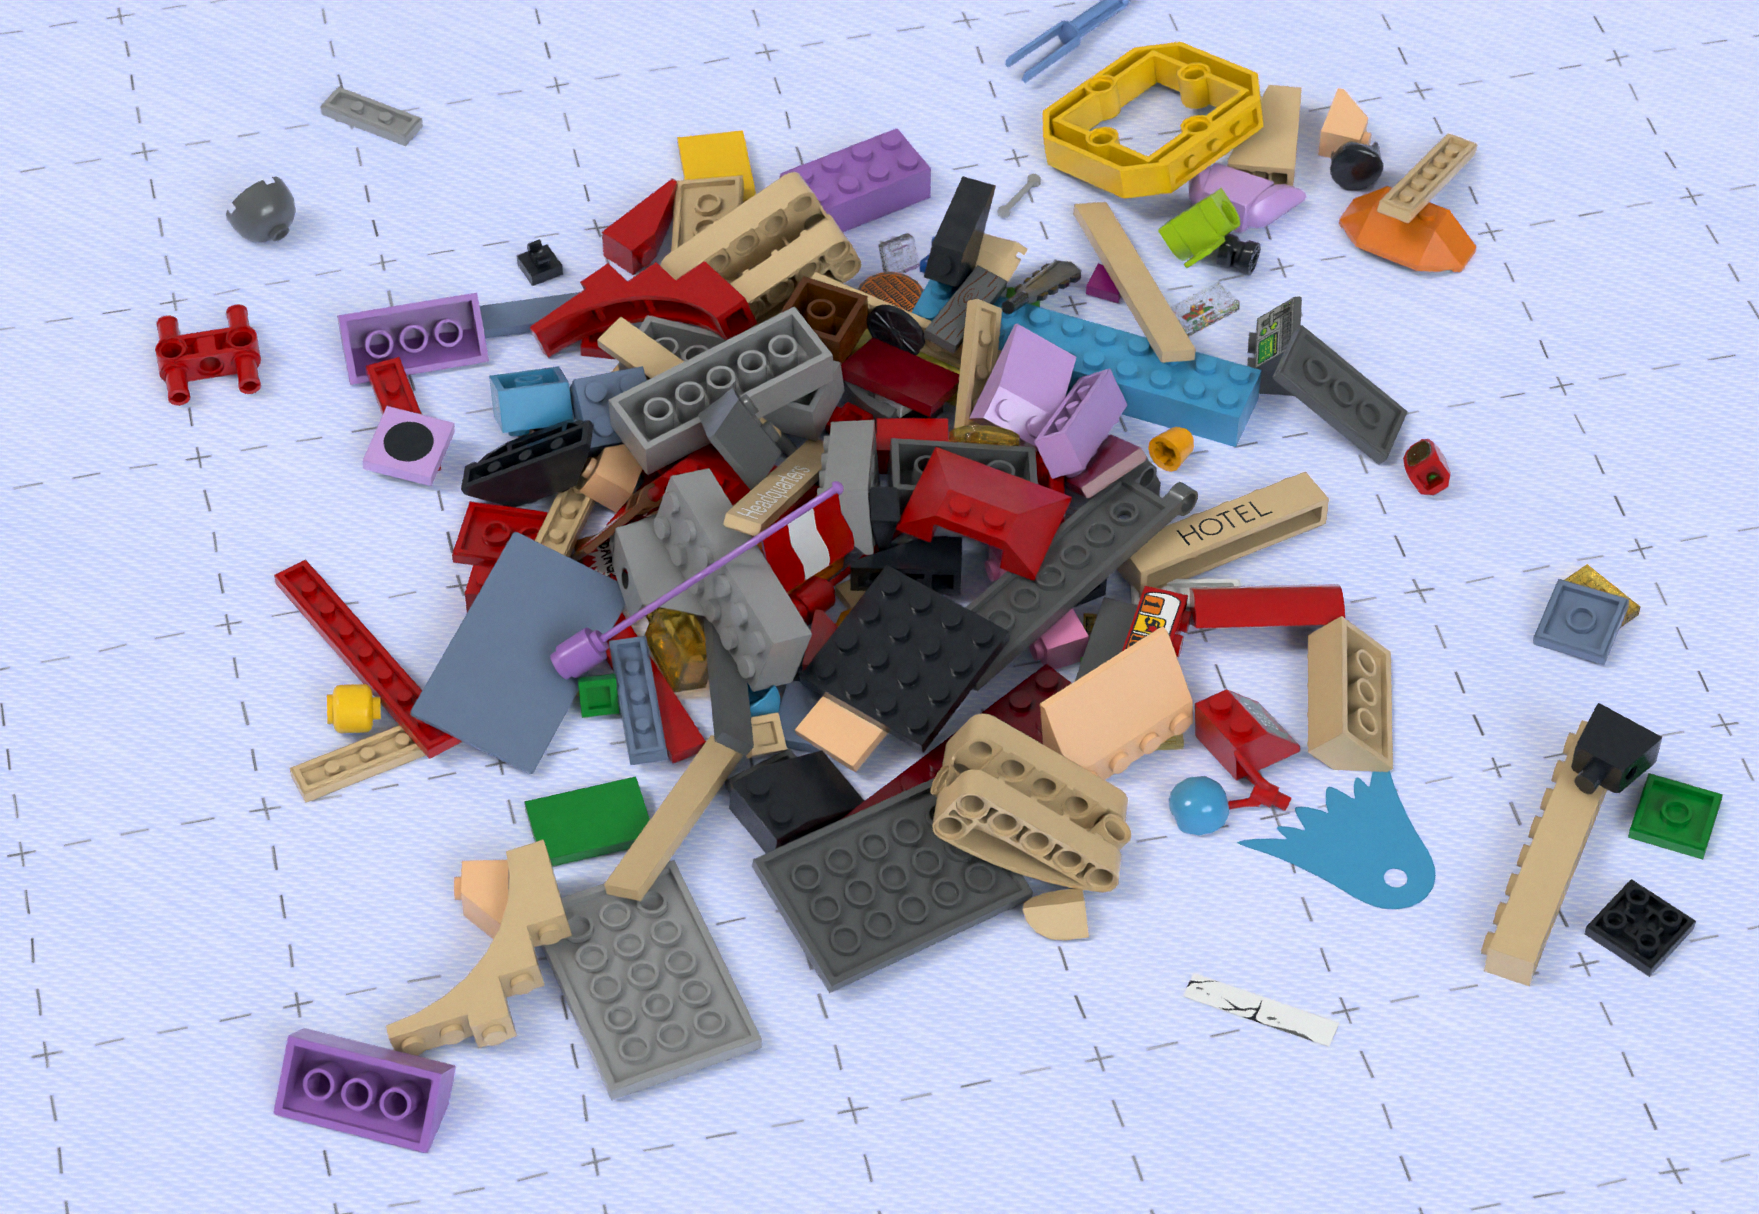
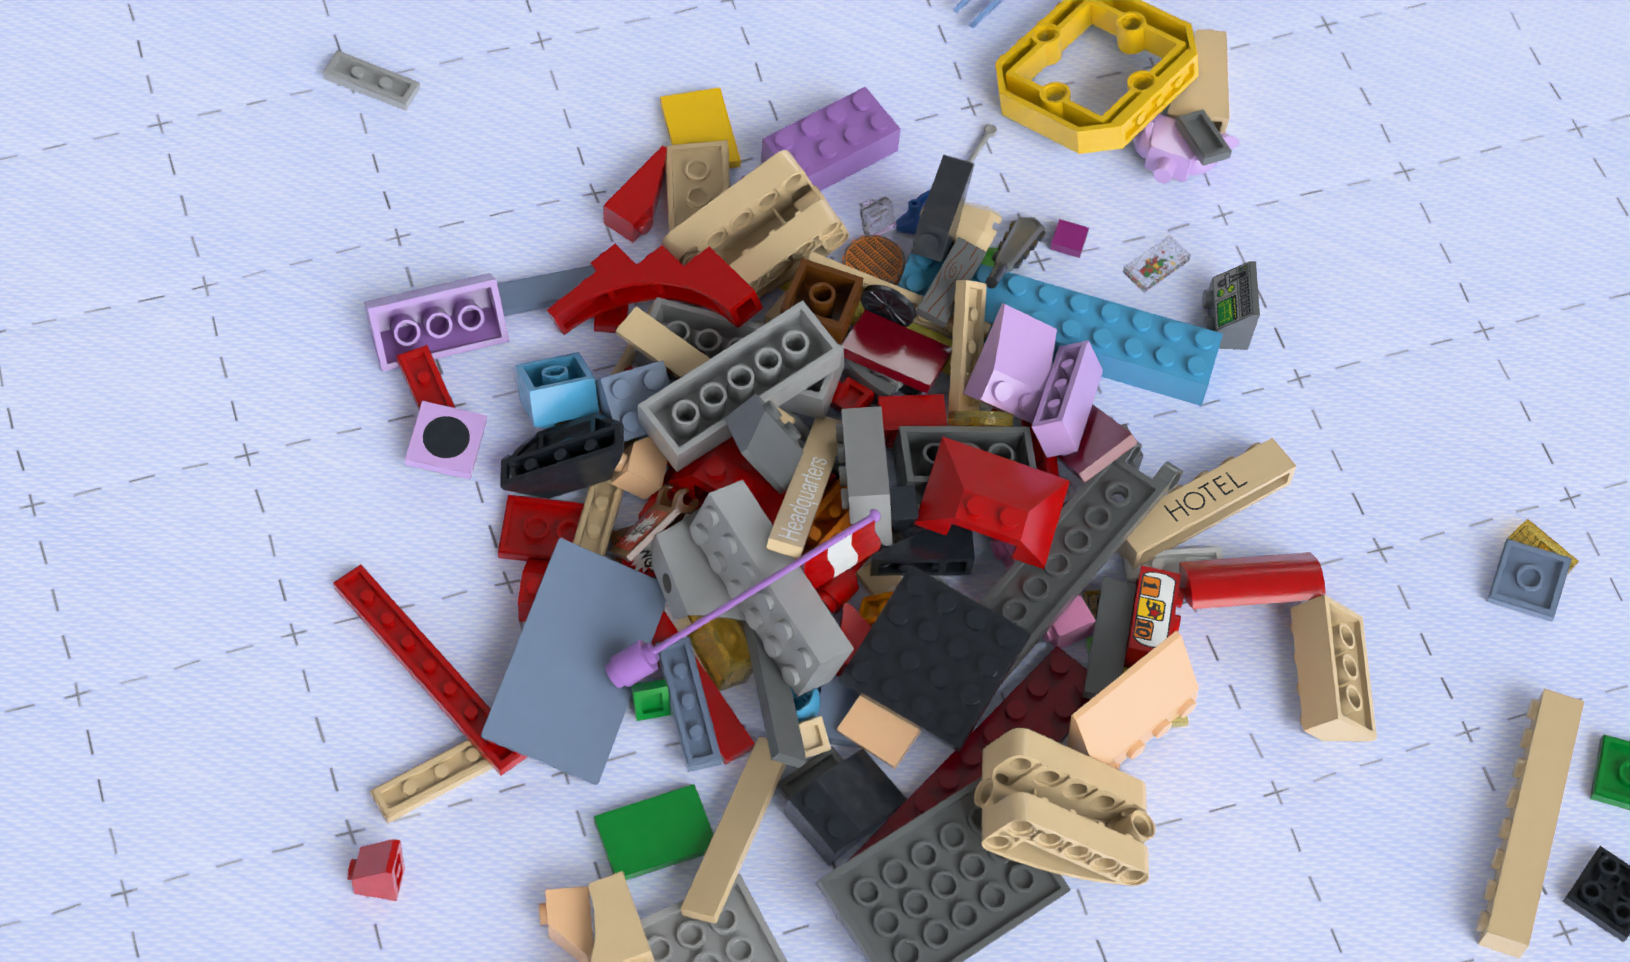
camera: 10 degrees left, 10 degrees up
red piece [155,304,261,406] -> none
dark grey cylinder [226,176,296,242] -> none
yellow head [327,684,381,733] -> none
black tile [516,239,563,286] -> none
tan brick [1022,888,1089,940] -> none
tan tile [1073,202,1196,363] -> none
light orange hat [1148,426,1194,472] -> none
lime piece [1158,187,1240,268] -> none
dark azure hair [1169,776,1229,835] -> none
red slope [1194,689,1300,781] -> none
black wheel [1216,234,1261,275] -> none
red plant [1228,750,1292,811] -> none
dark azure piece [1237,771,1436,909] -> none
dark grey tile [1272,325,1408,465] -> none
light nougat slope [1318,88,1372,158] -> none
black hair [1330,142,1384,191] -> none
orange wedge [1338,186,1477,272] -> none
tan tile [1377,133,1478,223] -> none
red rock [1403,439,1451,495] -> none
black torso [1571,703,1662,794] -> none
none -> slope [347,839,405,902]
none -> dark grey tile [1174,109,1232,166]

